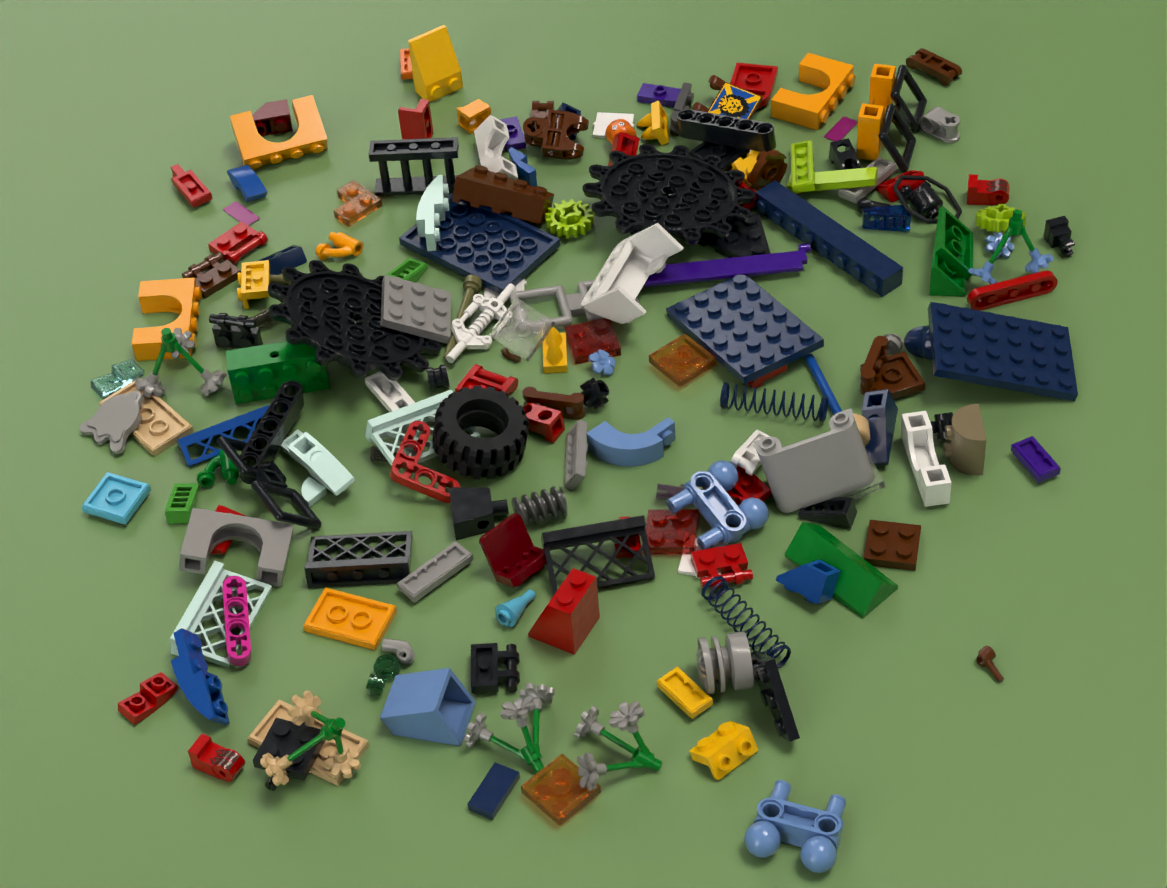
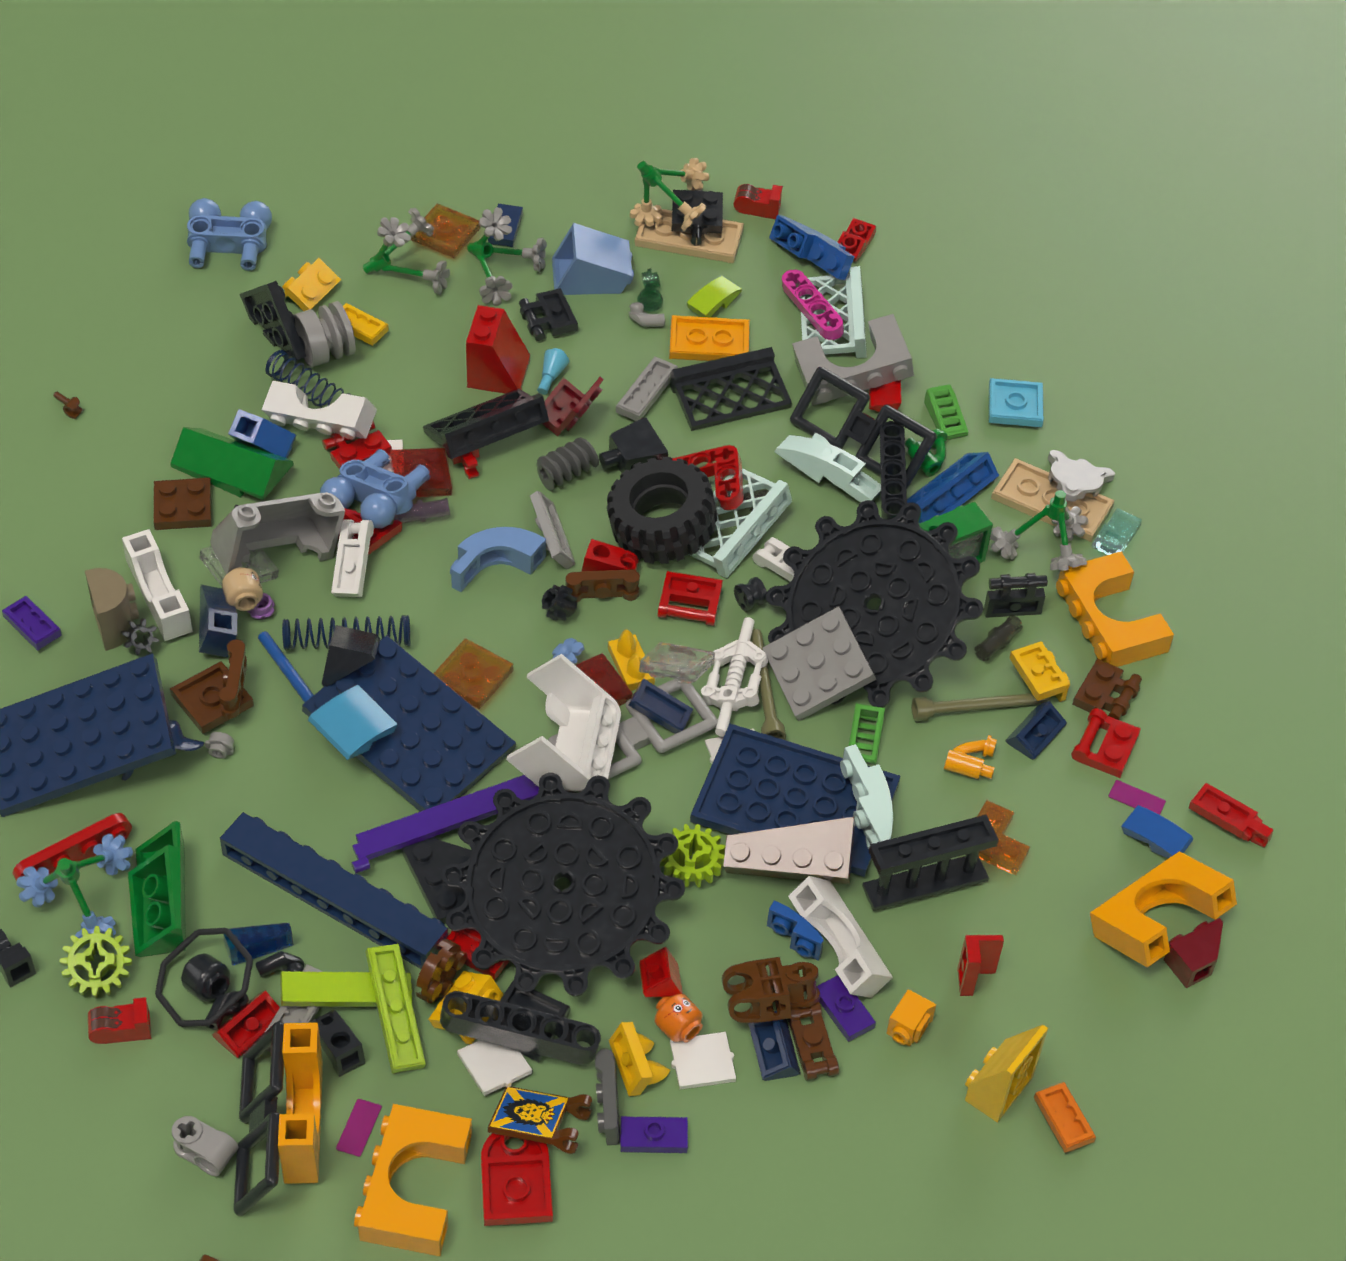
camera: 155 degrees right, 5 degrees up
none -> white arch [262,381,377,440]
none -> dark azure slope [308,685,398,760]
none -> black slope [321,625,380,687]
none -> dark blue tile [628,678,693,734]
none -> lime slope [686,276,742,317]

